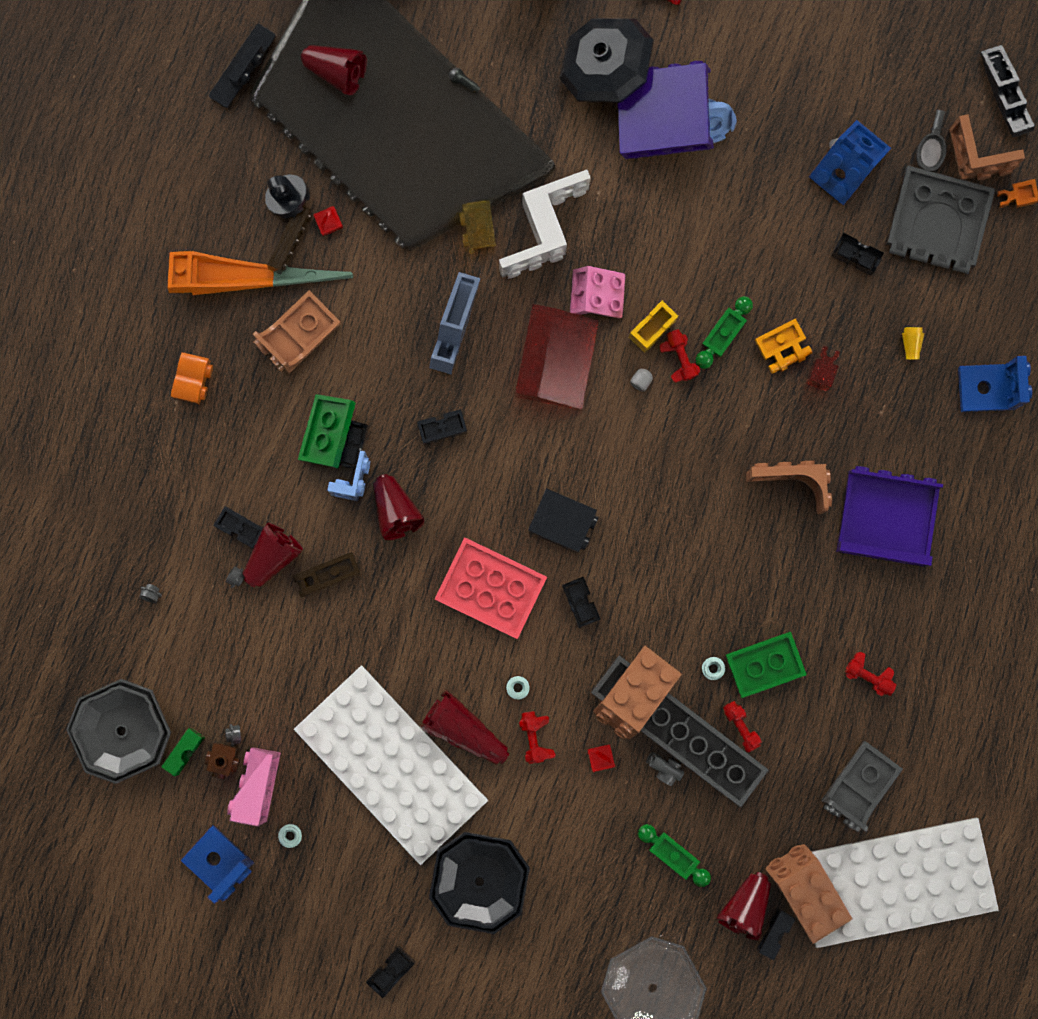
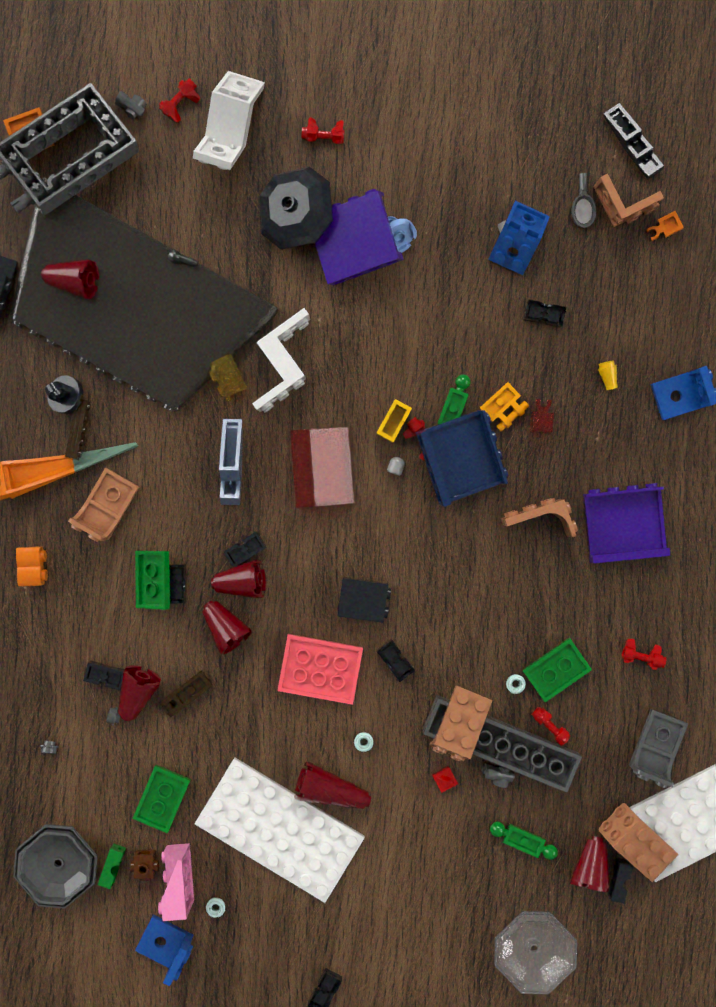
camera: 10 degrees left, 5 degrees up
dark grey plate [225,724,241,747] -> none
red tile [313,206,343,236] -> none
light blue bracket [327,451,371,501] -> none
black rock [429,832,530,934] -> none
red piece [519,711,556,764] -> none
bright pink bracket [570,266,625,318] -> none
dark grey hinge [886,166,995,274] -> none
none -> green plate [132,764,191,834]
none -> dark red cone [211,560,266,599]
none -> dark blue panel [416,410,508,507]

